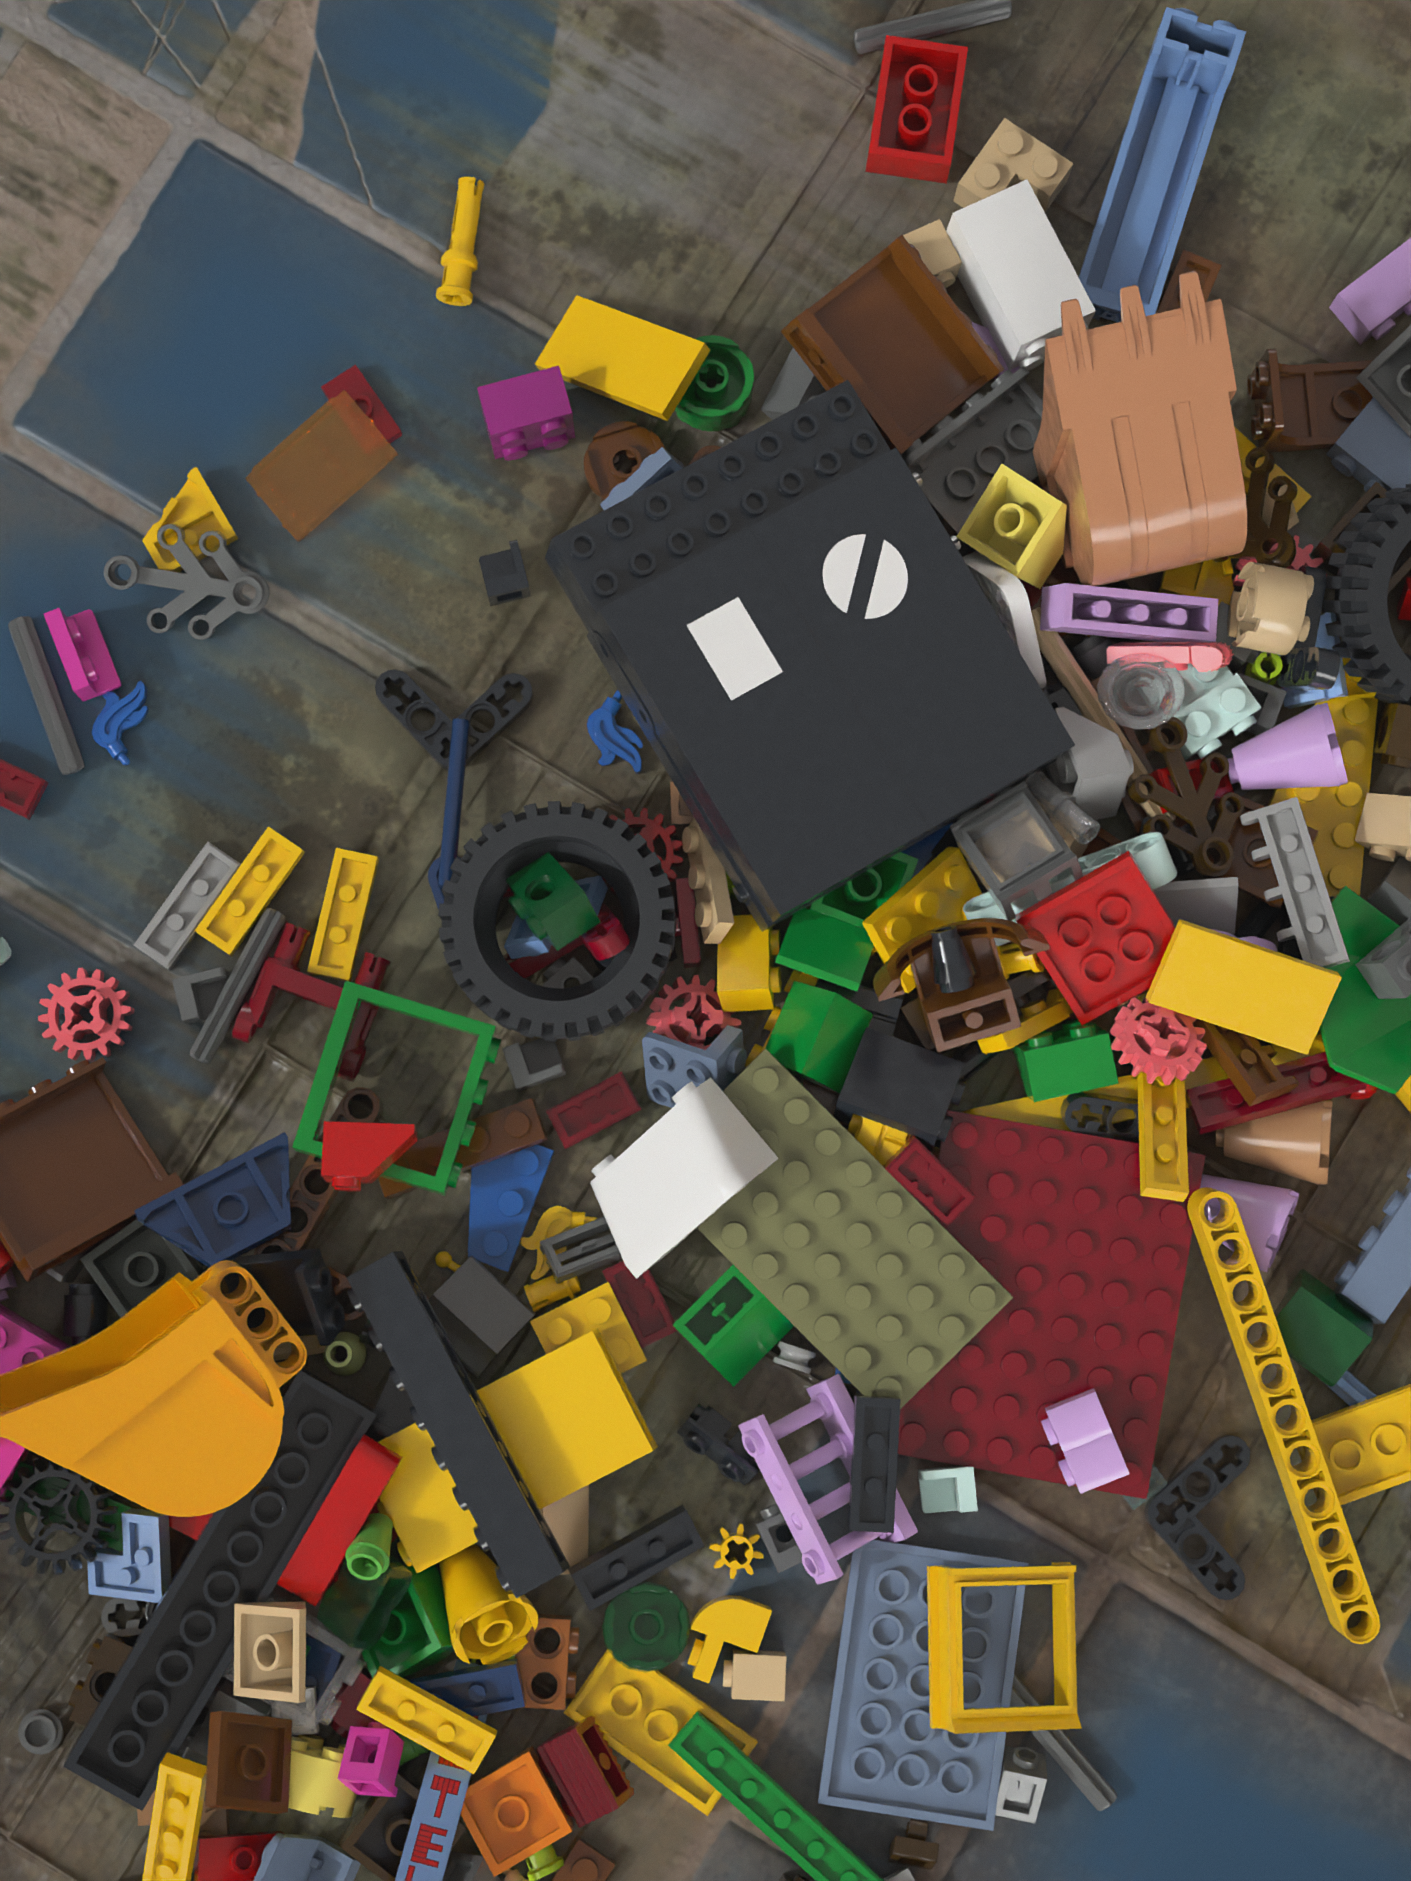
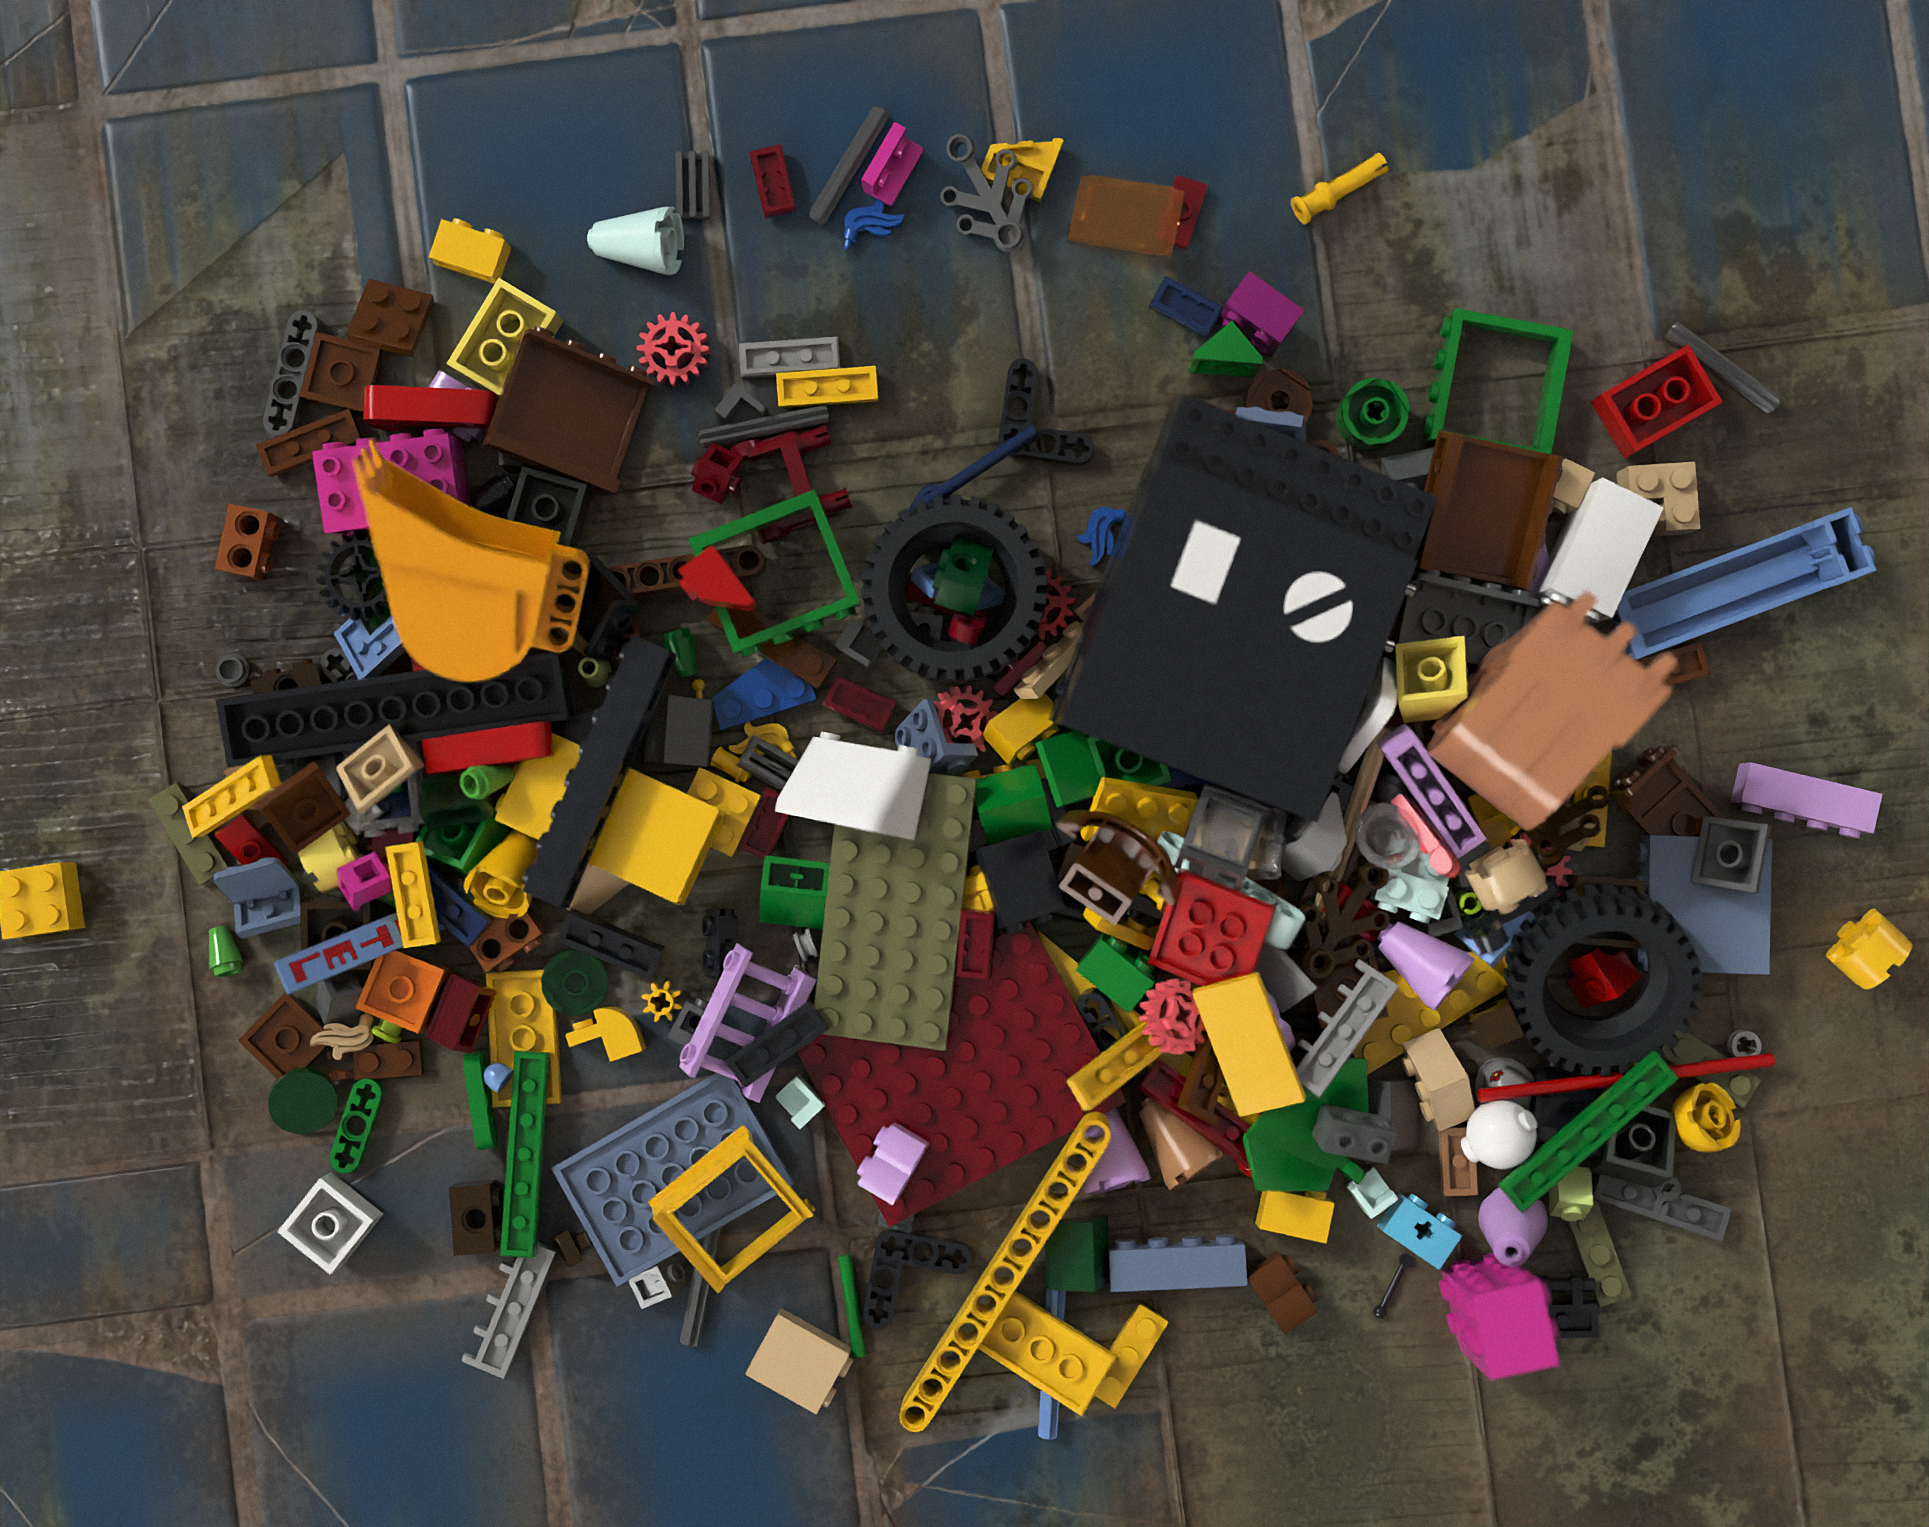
camera: 60 degrees right, 5 degrees up
dark blue wing [134,1132,291,1268] -> none
yellow plate [307,848,379,982] -> none
black panel [479,540,531,606] -> none
yellow tile [535,295,710,421] -> none
tan brick [723,1649,787,1701] -> none
black cone [931,925,977,993] -> none
none -> green beam [463,1051,498,1151]
none -> medium blue hinge [483,1063,513,1093]
none -> green cone [662,627,698,678]
none -> dark red brick [691,443,743,504]
none -> tan brick [745,1308,853,1415]
none -> green bar [838,1254,866,1358]
none -> dark blue plate [1149,276,1224,338]
none -> green slope [1188,321,1263,378]
none -> green window [1422,308,1574,454]

